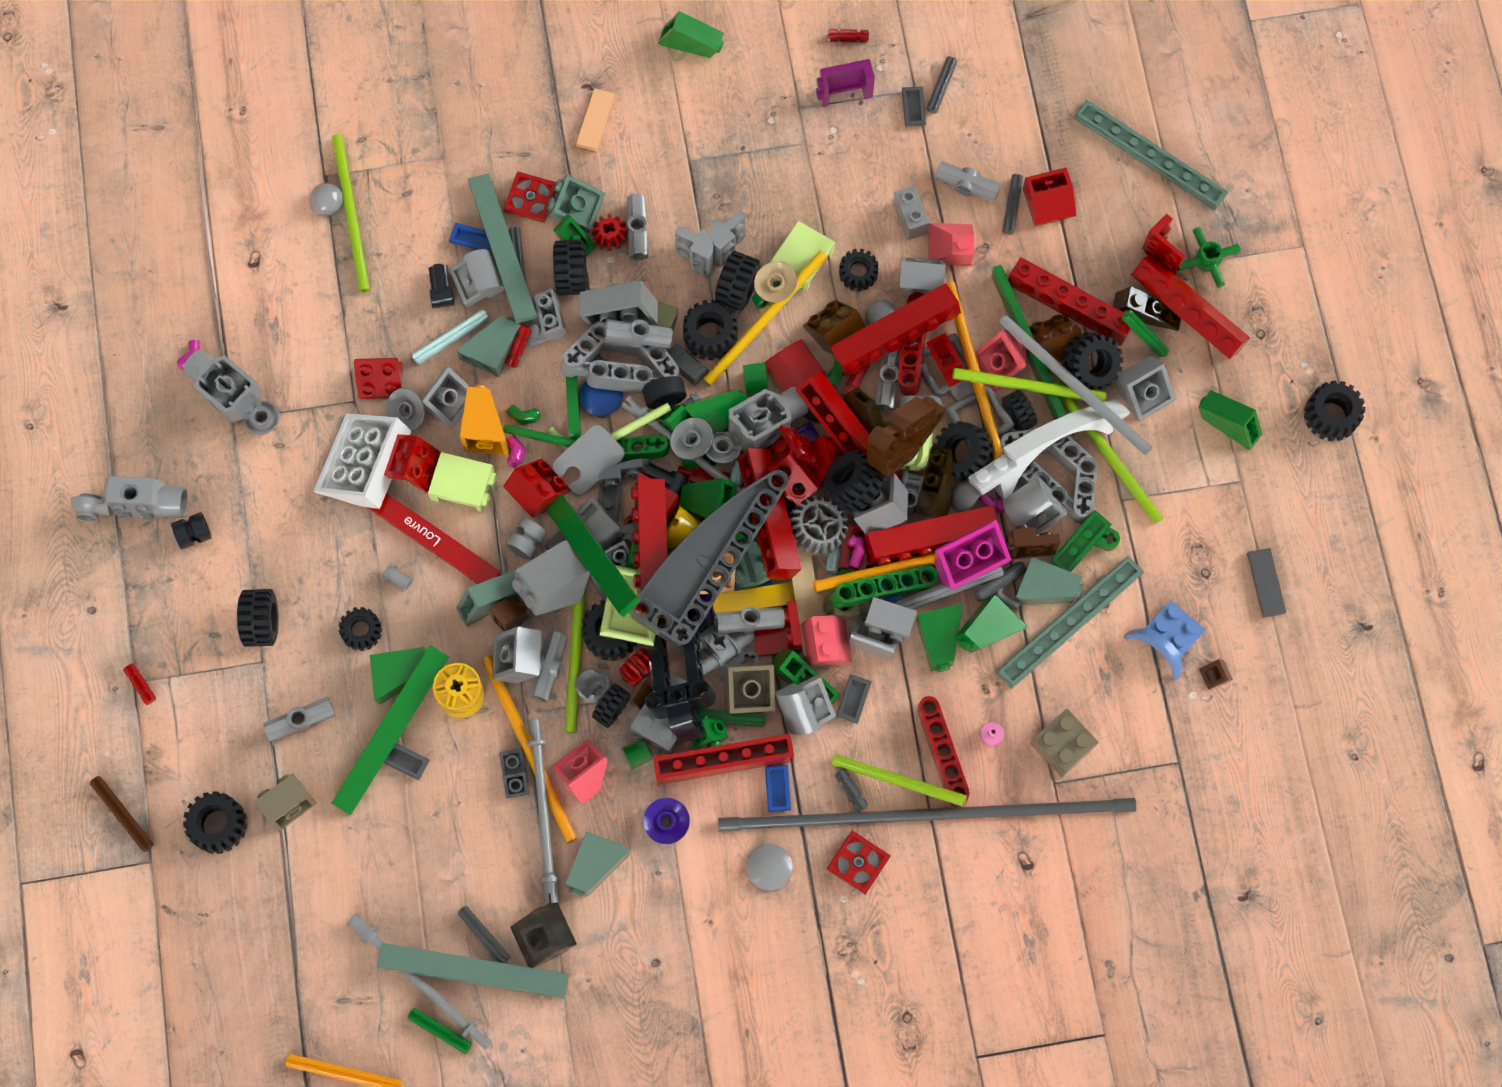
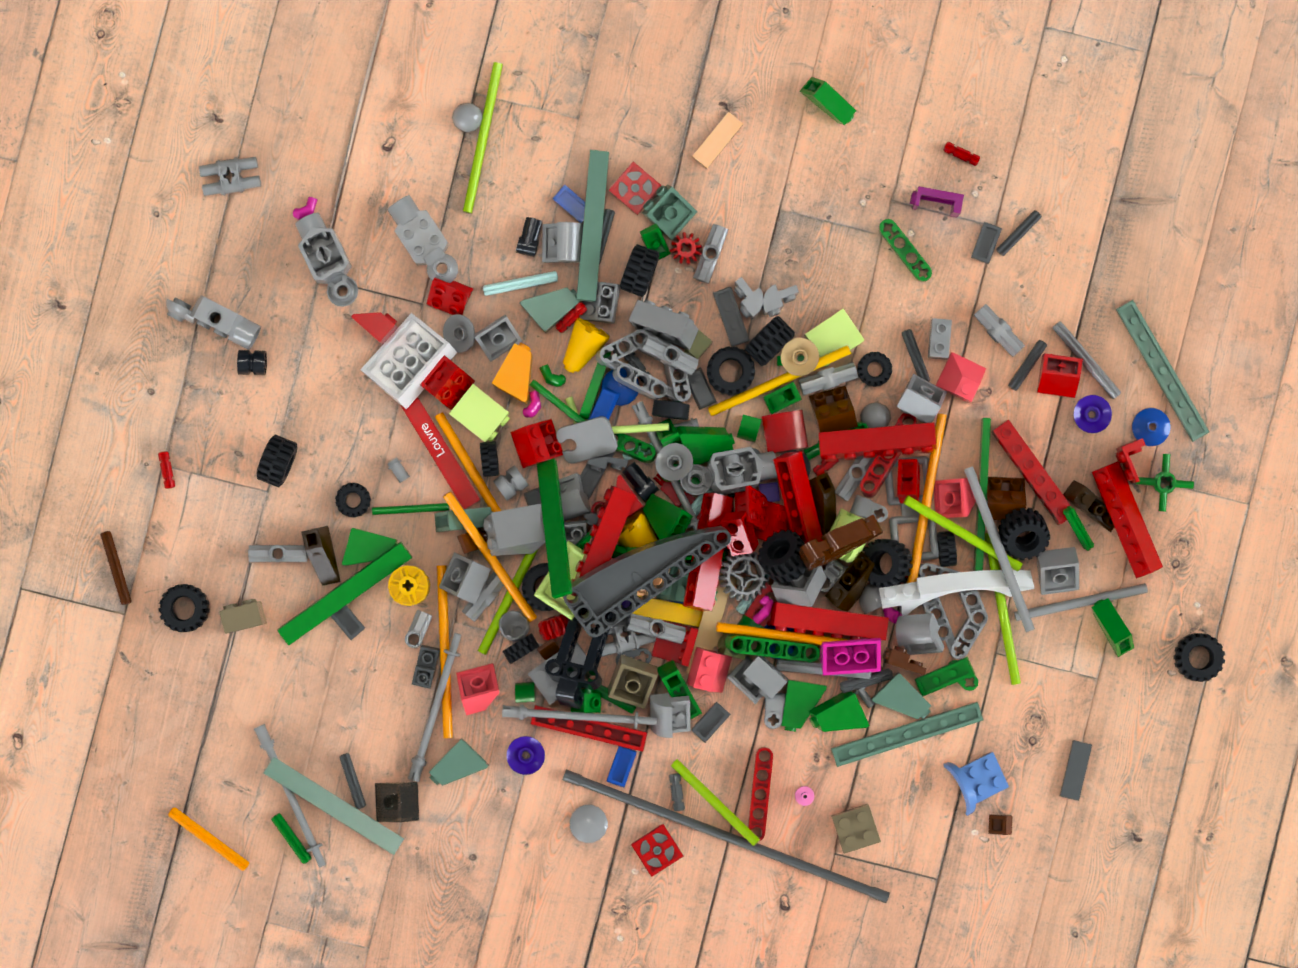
camera: 25 degrees right, 15 degrees up
none -> light grey pin [199,157,261,196]
none -> dark brown slope [301,526,341,586]
none -> red slope [351,312,398,345]
none -> green bar [372,503,449,515]
none -> light grey brick [387,195,458,283]
none -> light grey piece [405,610,433,648]
none -> light orange piece [435,412,501,512]
none -> light orange piece [443,491,537,622]
none -> black tyre [480,441,499,477]
none -> light grey bar [502,705,657,729]
none -> yellow cone [563,318,610,373]
none -> blue tile [588,387,620,420]
none -> dark grey tile [713,287,750,347]
none -> green slope [763,382,802,414]
none -> light grey piece [764,693,786,729]
none -> light grey piece [798,362,858,396]
none -> green beam [879,219,932,282]
none -> dark grey axle [902,329,930,382]
none -> light grey piece [1014,583,1148,621]
none -> light grey axle [1053,321,1121,399]
none -> dark purple dish [1073,395,1112,433]
none -> blue dish [1132,408,1171,446]

